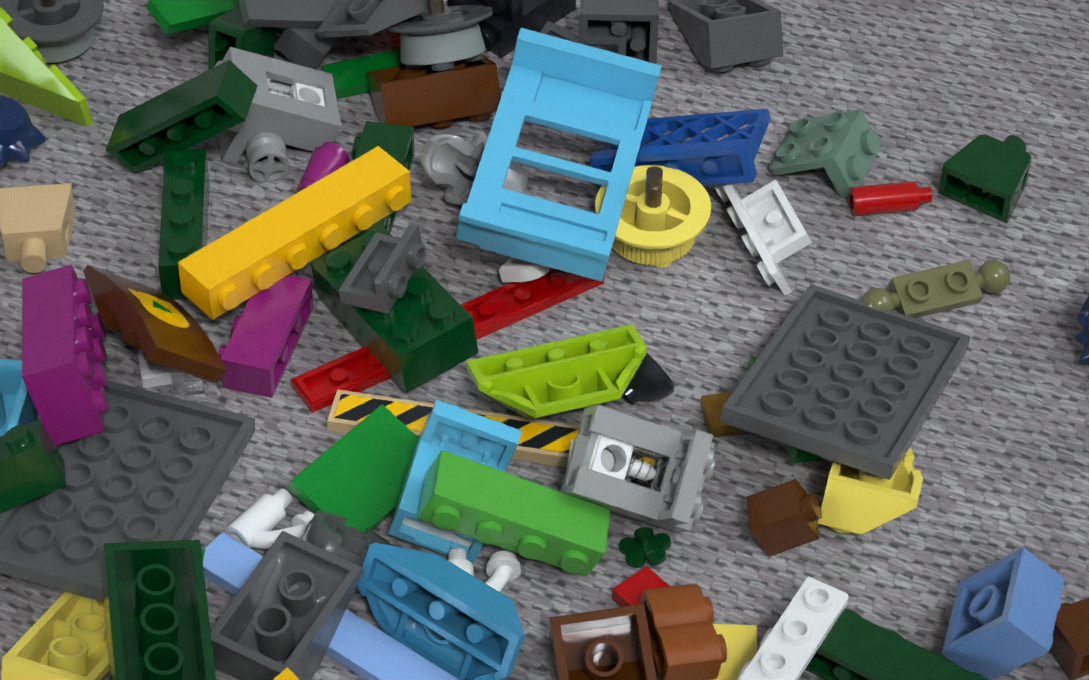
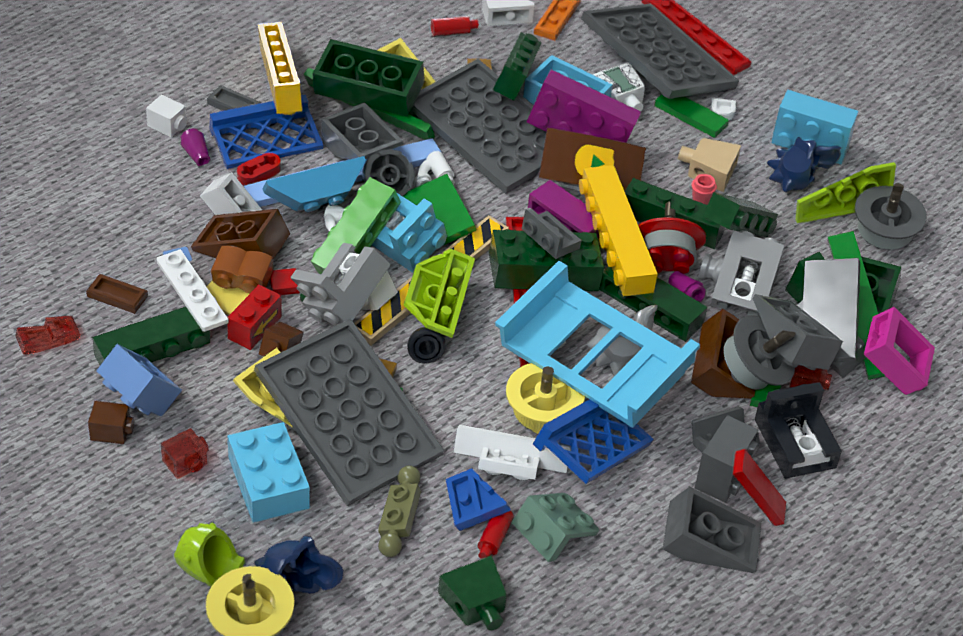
camera: 115 degrees right, 0 degrees up
none -> clear red brick [161,428,209,480]
none -> red brick [227,284,282,350]
none -> medium azure brick [227,422,310,523]
none -> blue wing [446,468,511,531]
none -> red piece [638,202,706,274]
none -> coral cone [692,174,717,205]

